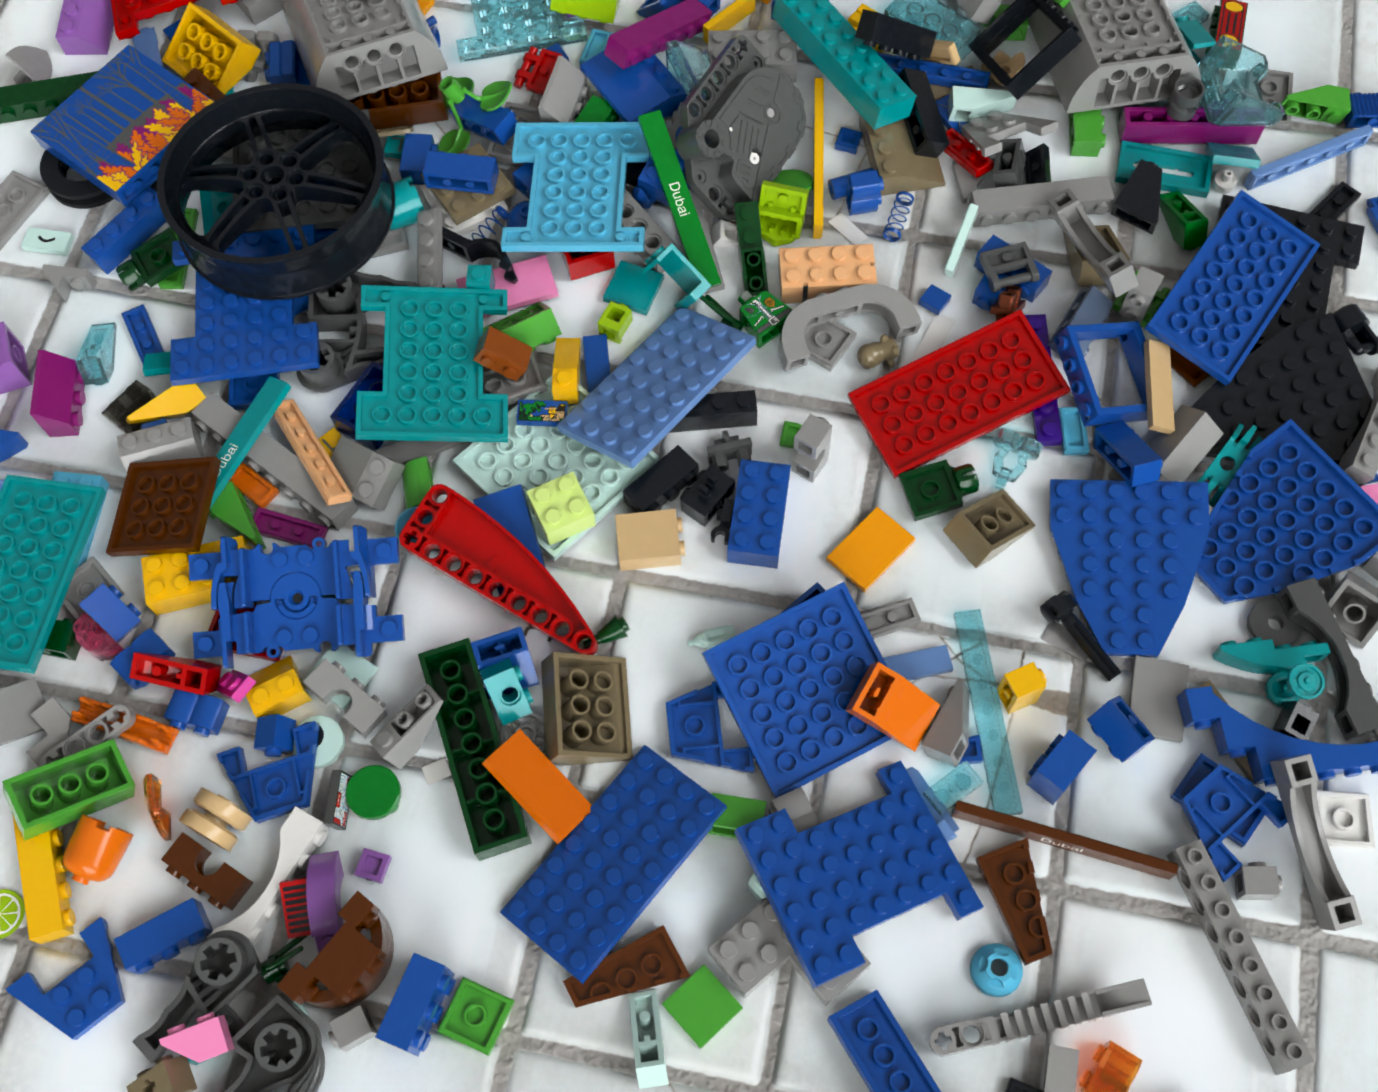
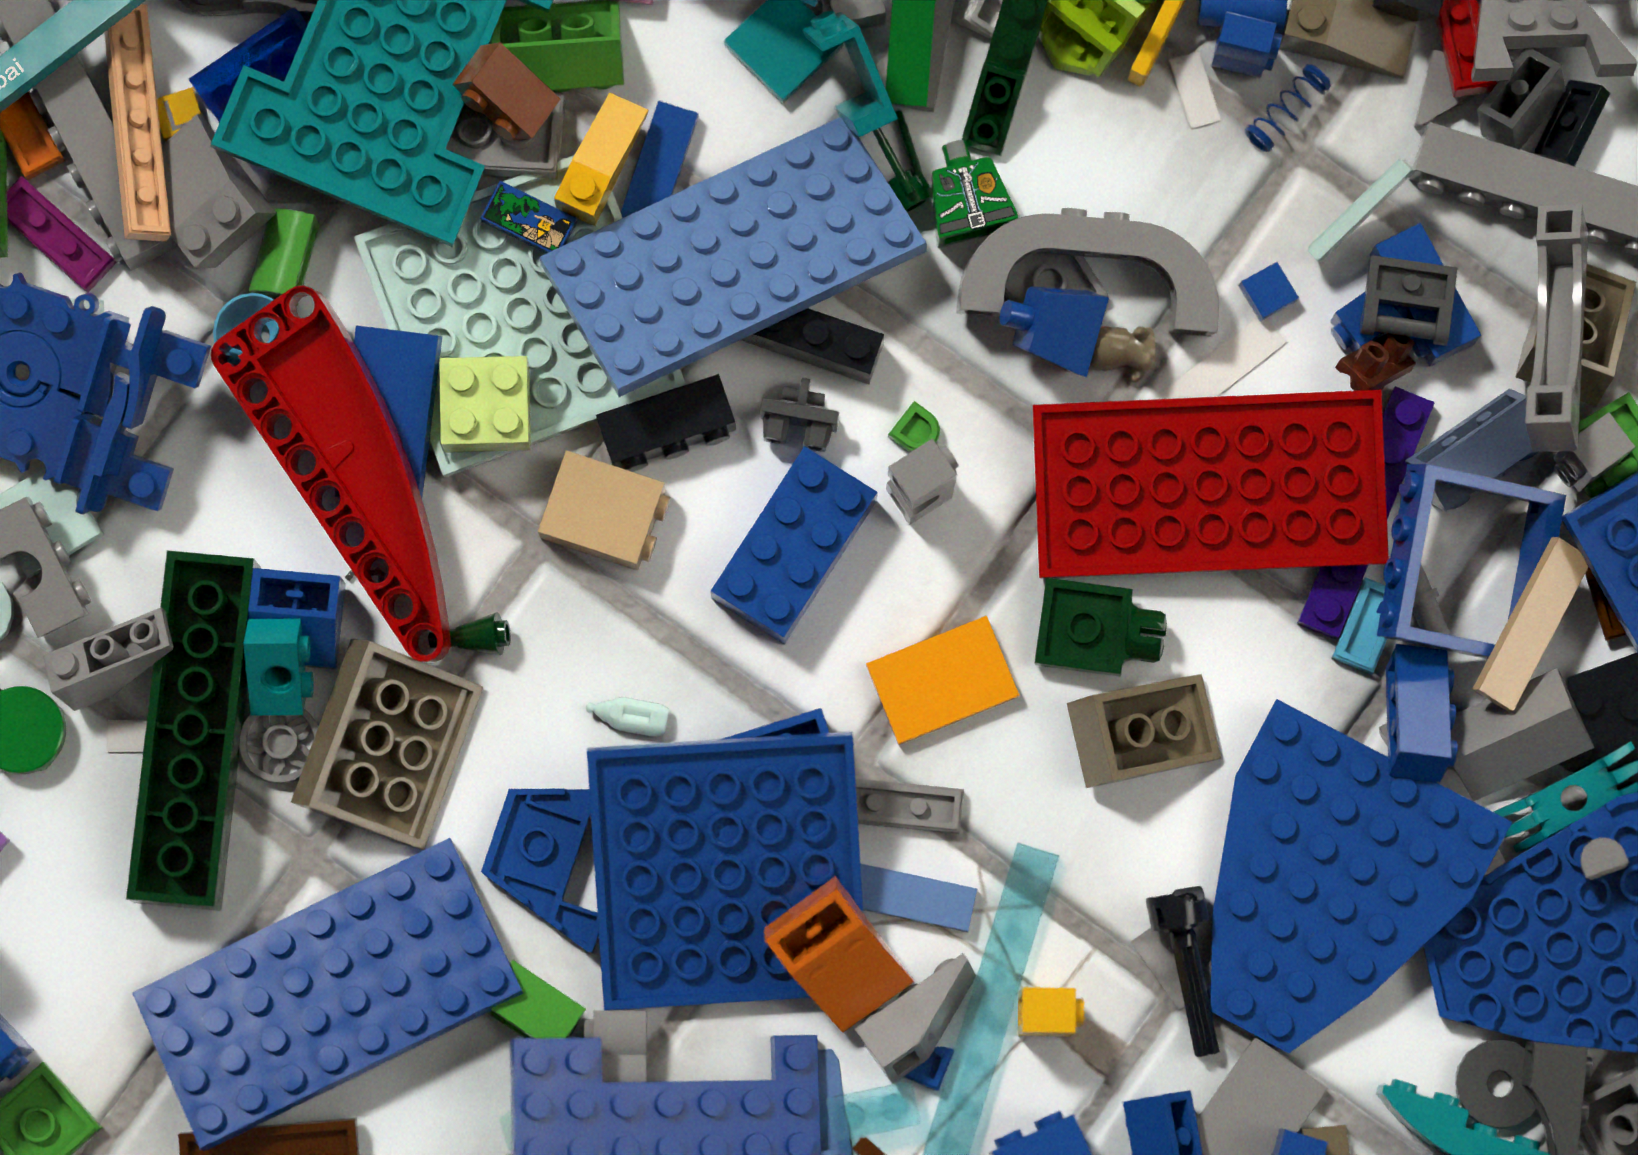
camera: 20 degrees right, 15 degrees up
orange tile [482,729,592,844] -> none
lime brick [597,301,633,344] -> none
black brick [680,464,735,527] -> none
black plate [711,498,735,545] -> none
light nougat piece [778,244,877,304] -> none
clear light blue piece [992,428,1043,490] -> none
none -> blue torso [999,286,1109,377]
none -> light grey brick [1580,838,1629,881]

